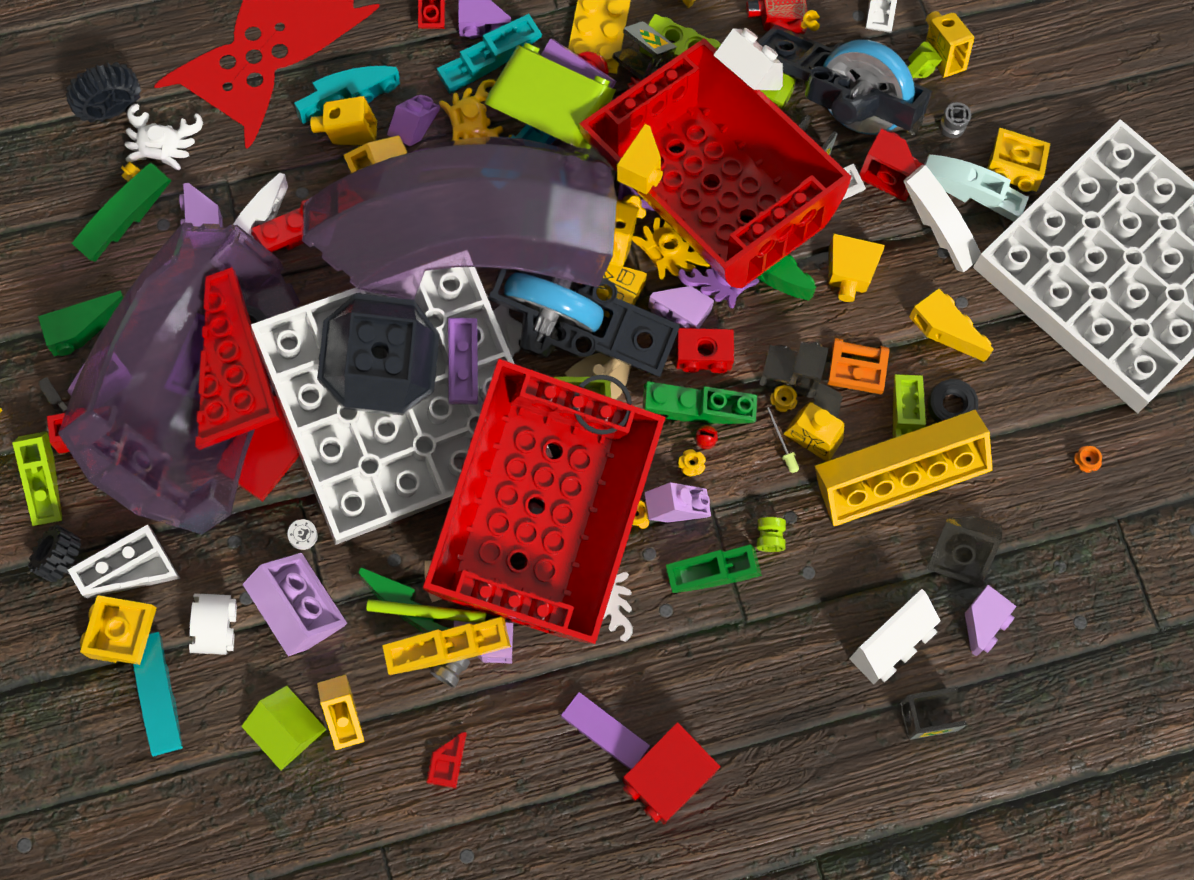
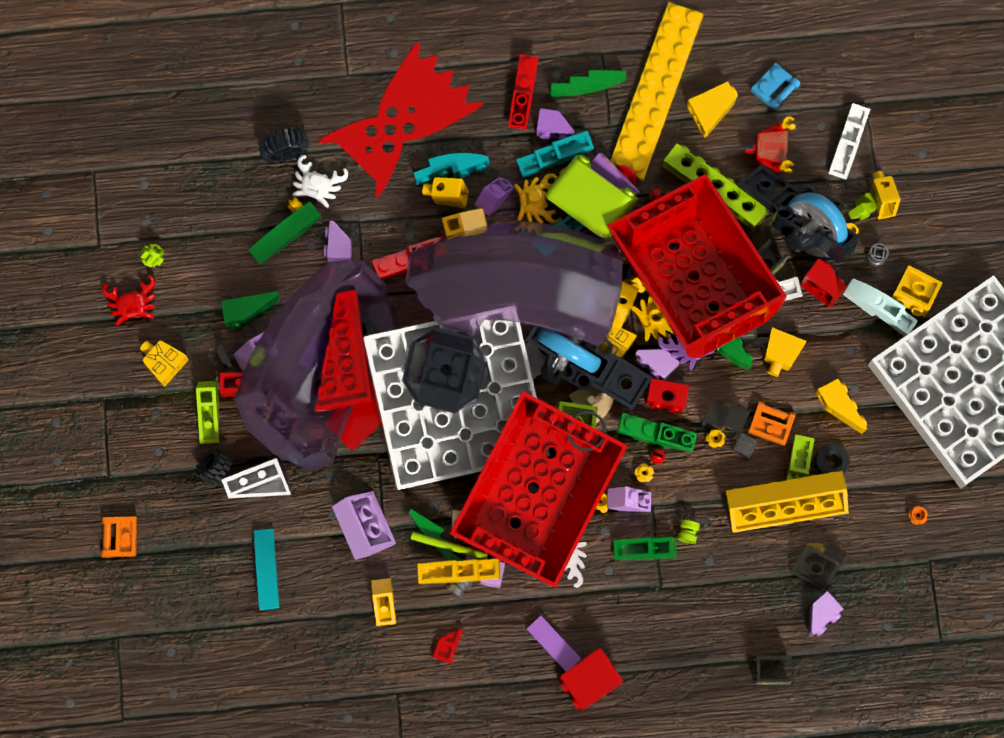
camera: 15 degrees right, 5 degrees up
yellow plate [80,595,157,665] -> none
white brick [189,593,237,655] -> none
white slope [214,173,288,271] -> none
lime slope [241,686,327,771] -> none
white tile [287,519,318,550] -> none
medium lavender tile [448,318,478,405] -> none
clear smoke piece [612,21,677,81] -> none
yellow slope [617,124,663,195] -> none
white slope [714,28,783,90] -> none
yellowish green piece [768,407,799,473] -> none
yellow torso [784,402,844,461] -> none
white slope [849,589,940,684] -> none
white slope [904,165,981,272] -> none

